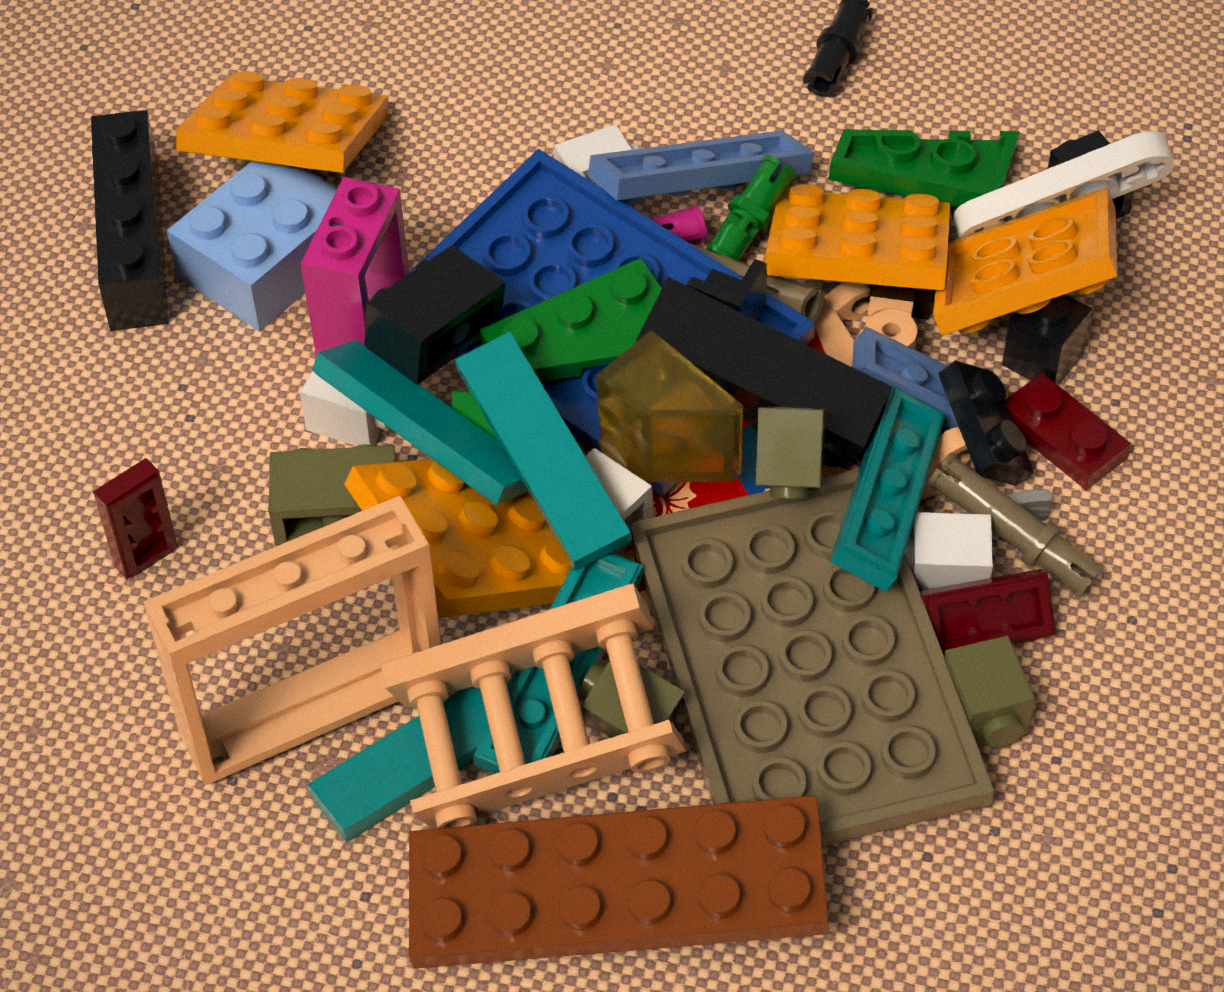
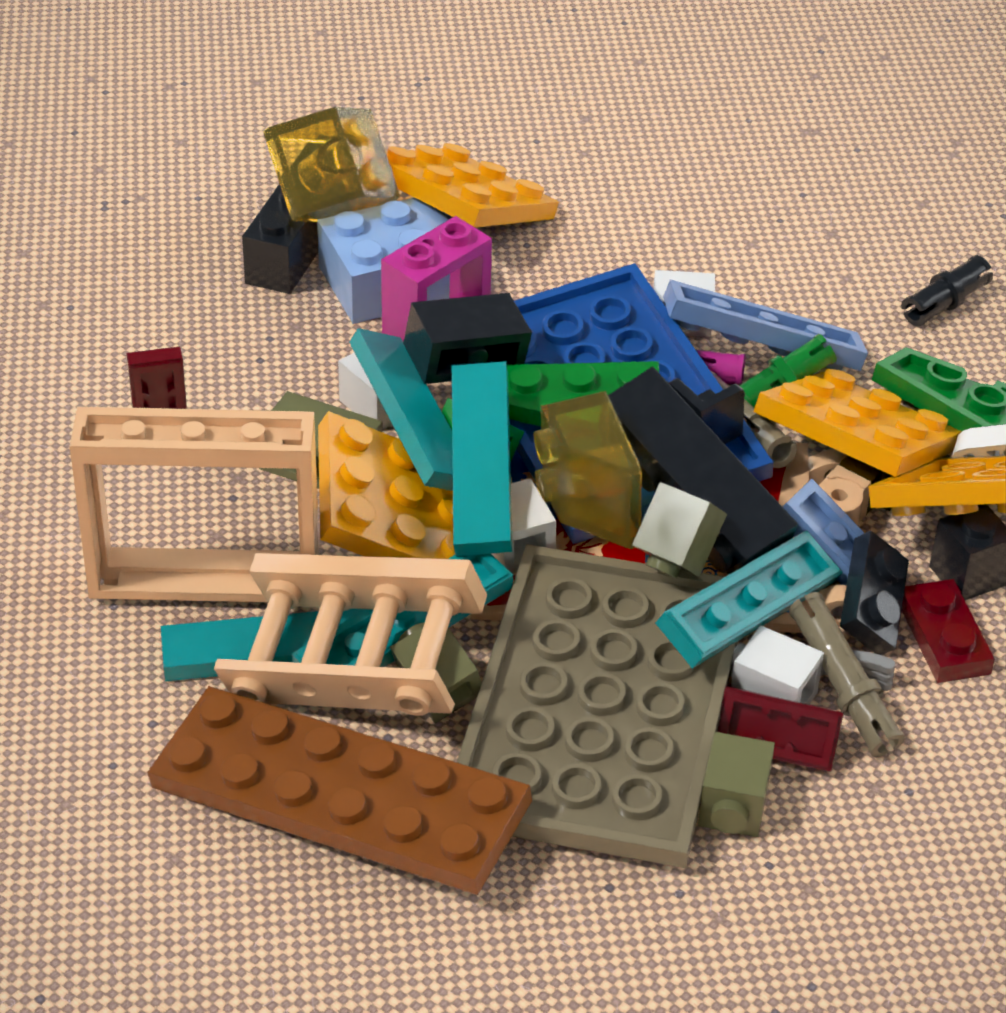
camera: 25 degrees right, 10 degrees down
none -> clear yellow slope [263,106,400,222]

